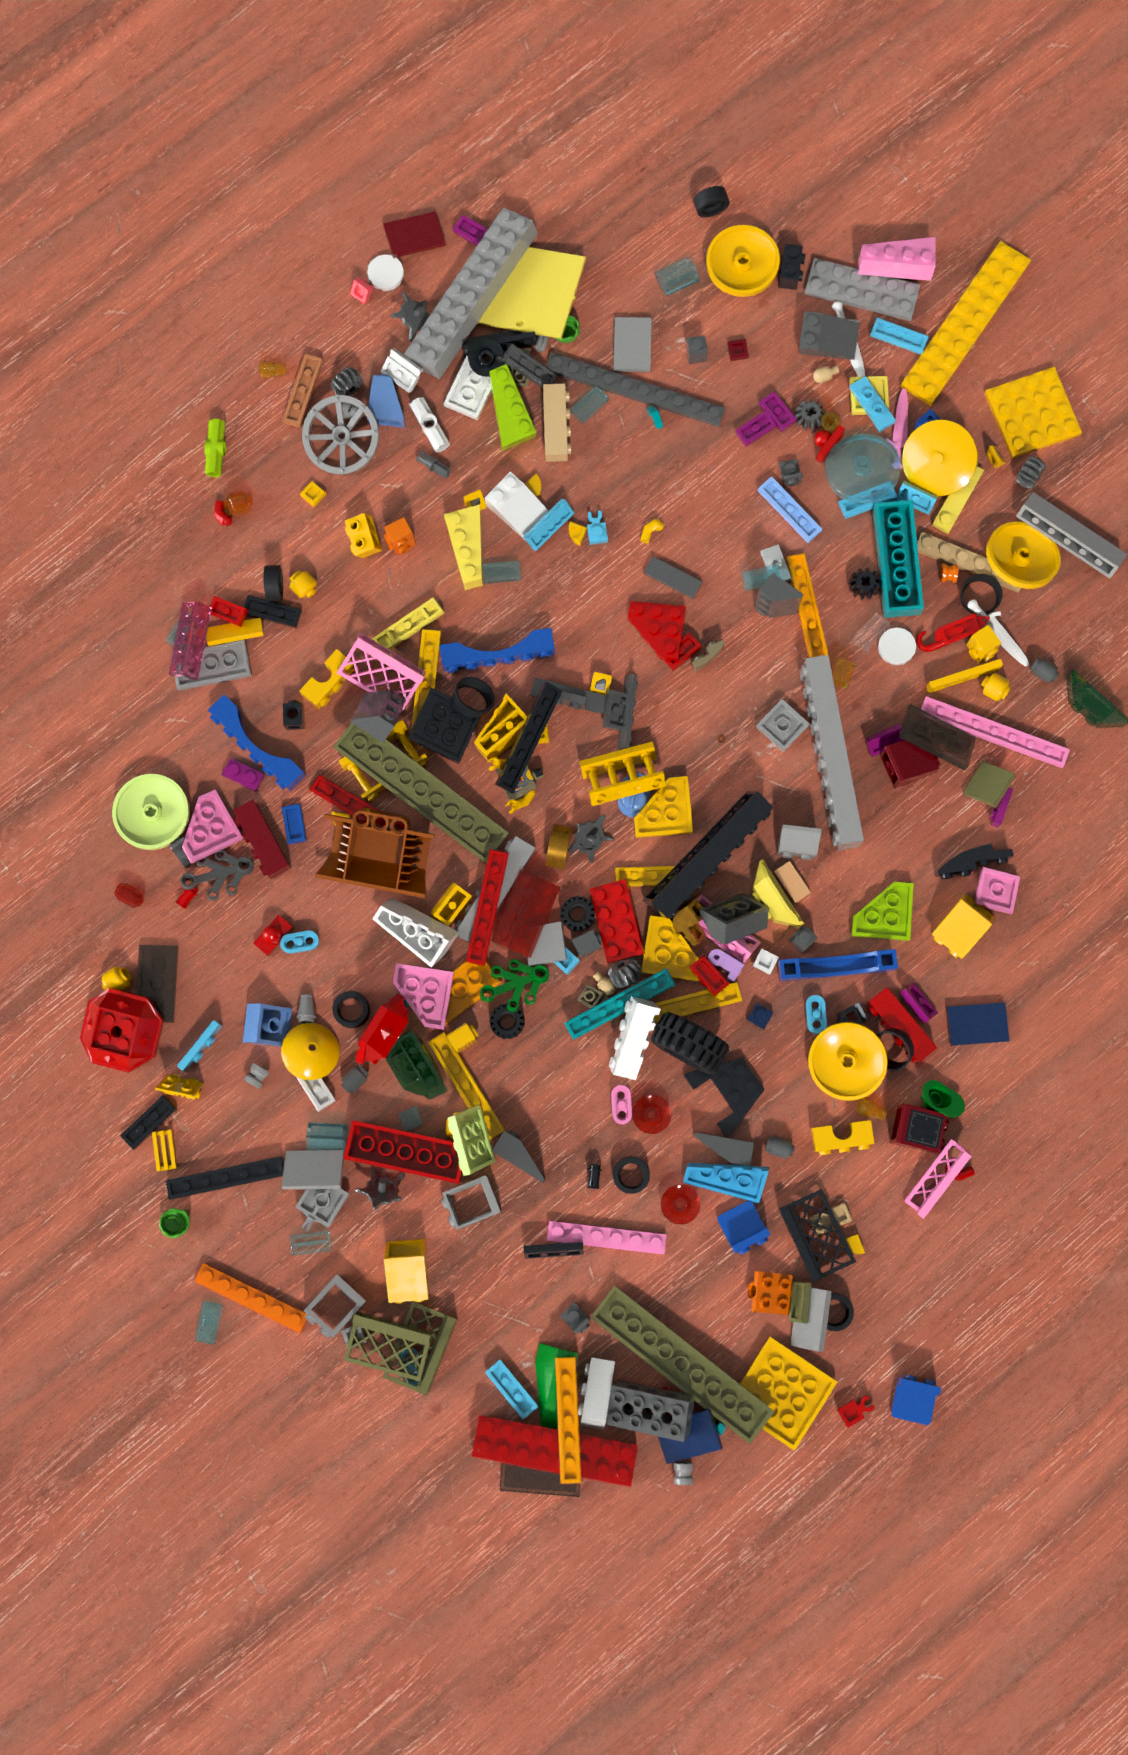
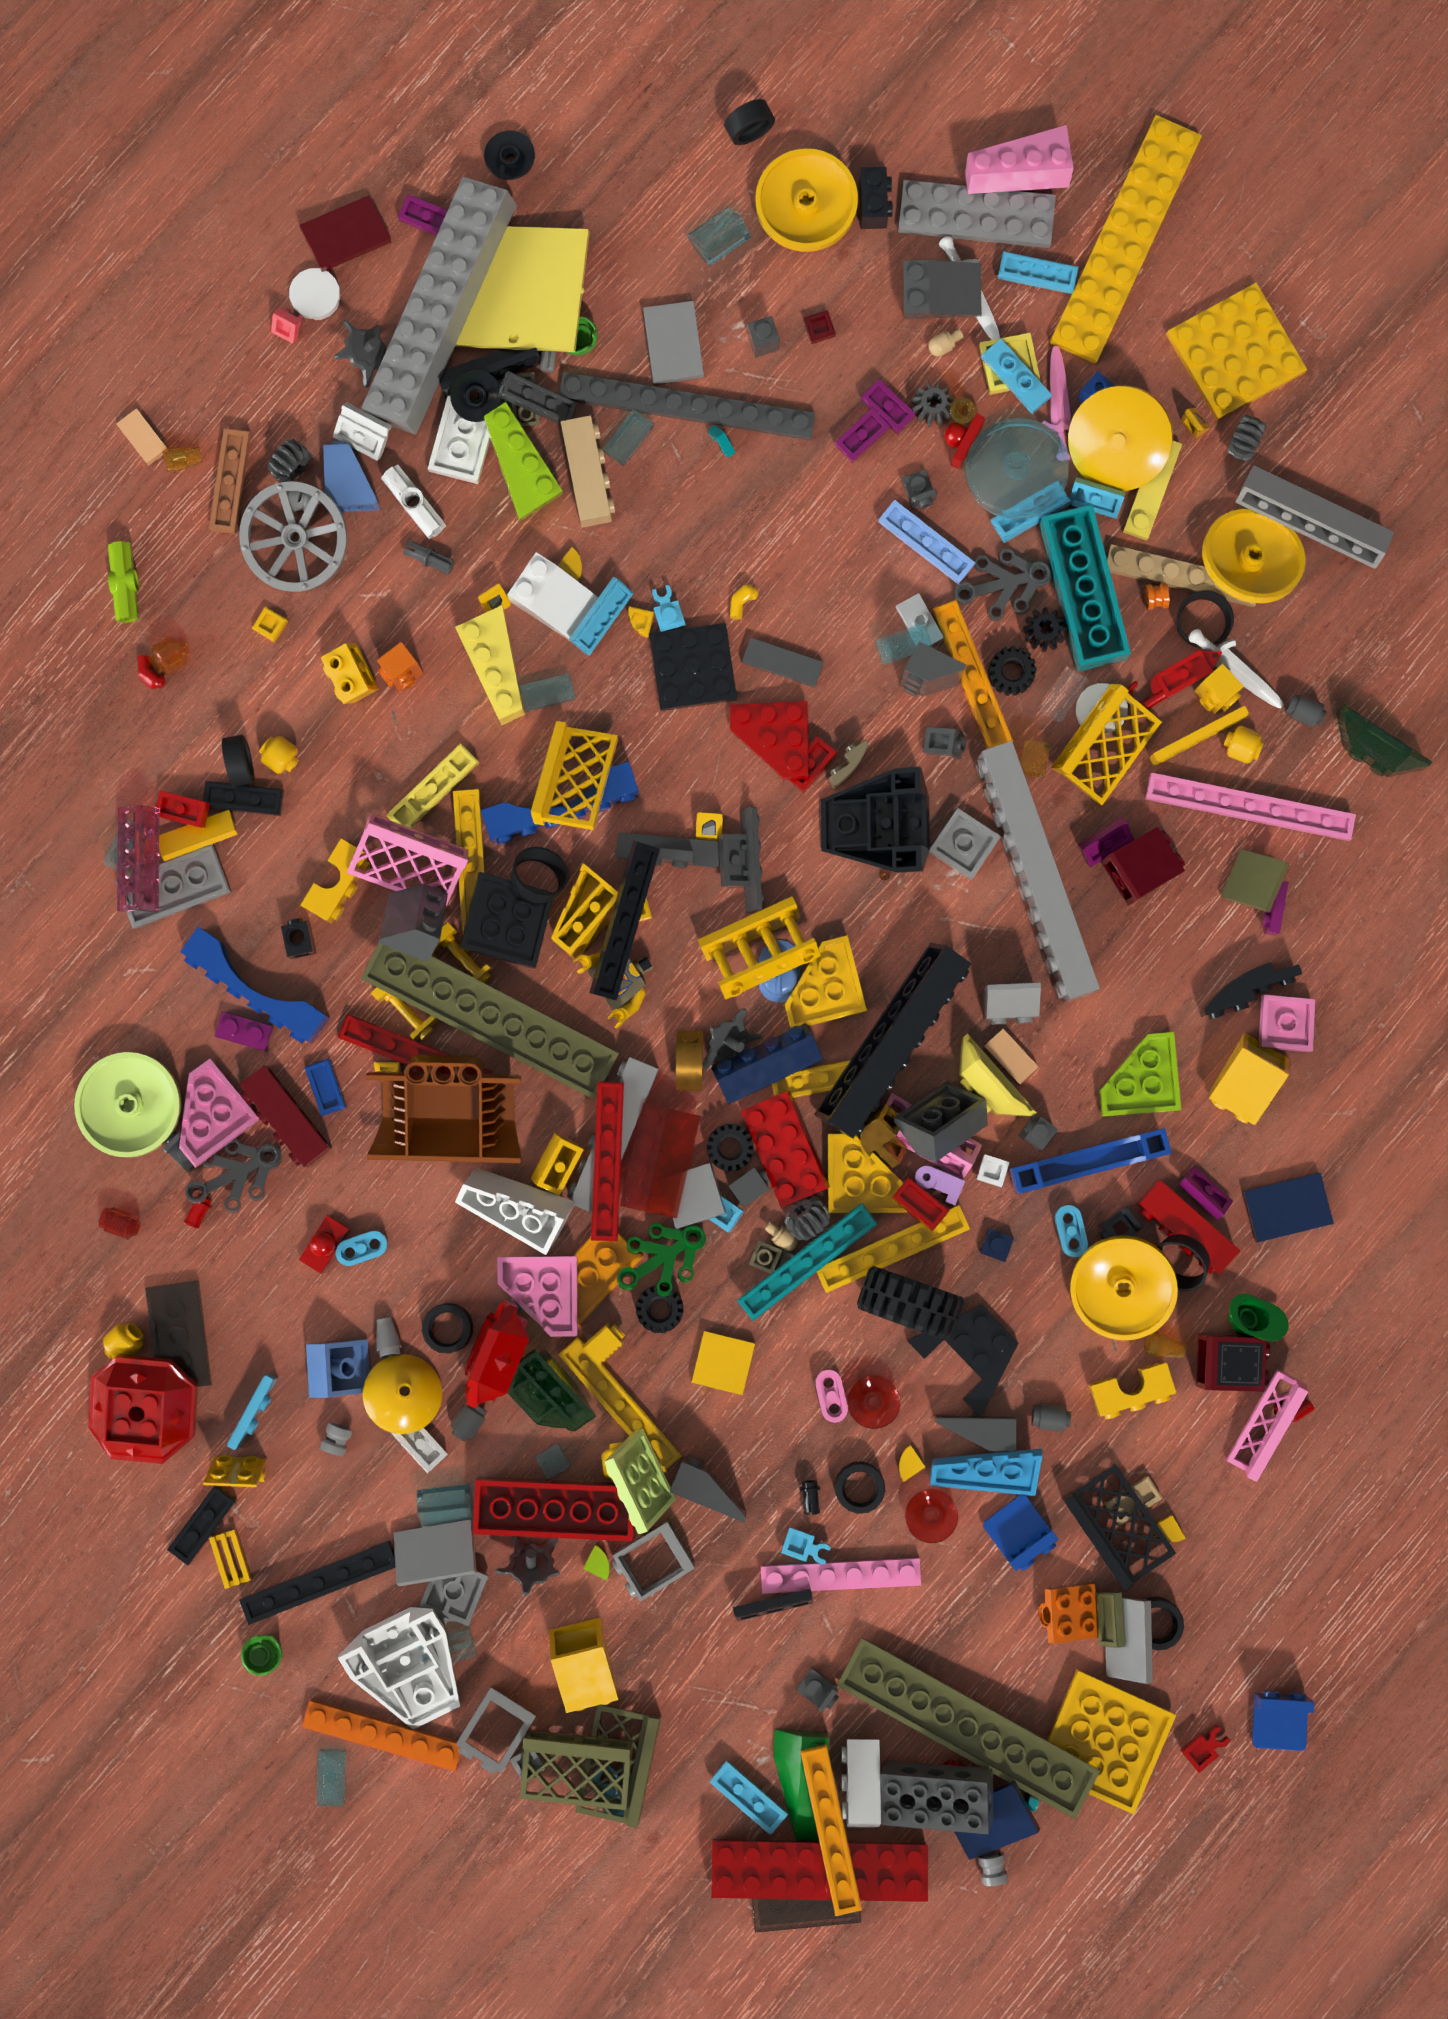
camera: 10 degrees left, 5 degrees up
white wedge [609,996,661,1080] -> none
clear smoke tile [899,704,976,770] -> none
none -> light nougat tile [116,408,169,466]
none -> white wedge [338,1607,460,1729]
none -> black dish [484,130,535,180]
none -> yellow fence [531,721,618,830]
none -> lime tile [583,1544,610,1581]
none -> black plate [650,623,737,711]
none -> yellow tile [691,1331,755,1395]
none -> dark blue brick [711,1023,823,1105]
none -> medium azure plate [781,1527,831,1564]
none -> black wedge [821,767,930,873]
none -> yellow tile [899,1445,925,1482]
none -> dark grey bracket [923,727,966,760]
none -> dark grey plant [954,548,1052,621]
none -> black tyre [988,646,1037,696]
none -> yellow fence [1051,684,1162,805]

